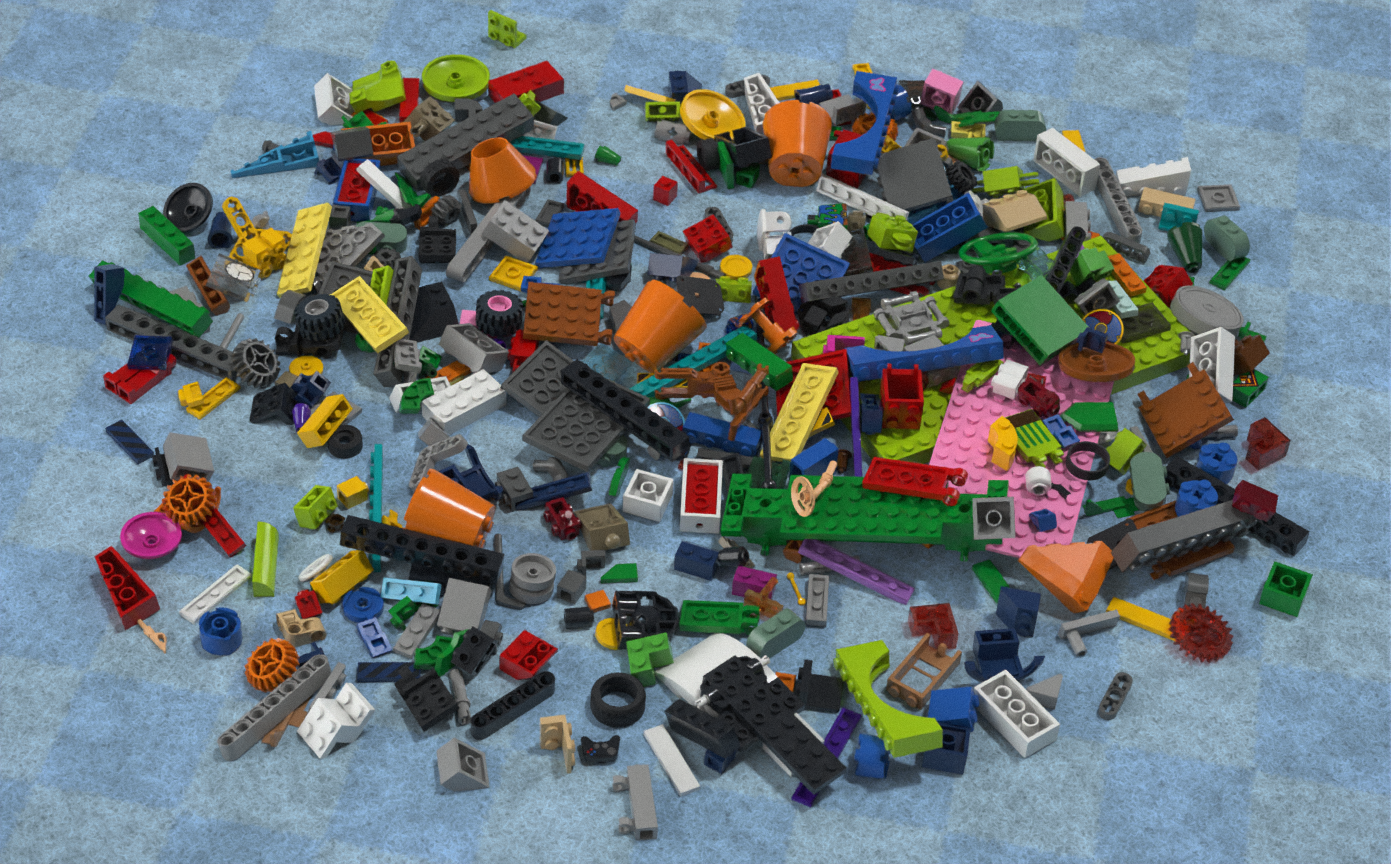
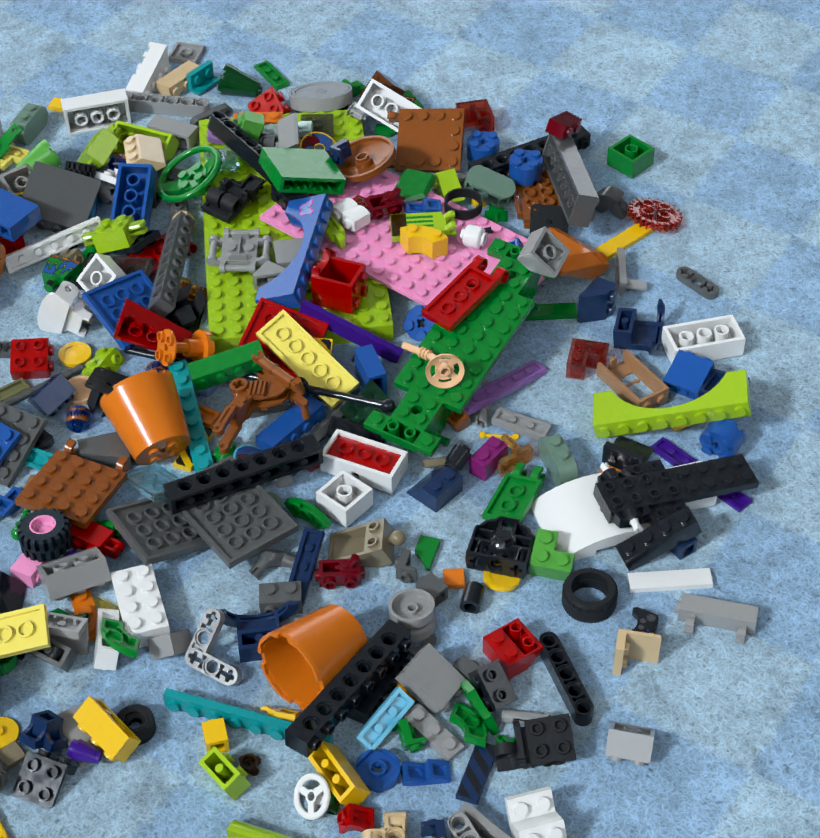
camera: 65 degrees left, 0 degrees up
dark pink bracket [823,335,865,354] -> none
dark blue slope [860,393,883,435] -> none
light grey slope [1026,673,1063,710] -> none
sand green brick [1204,215,1250,261] -> none

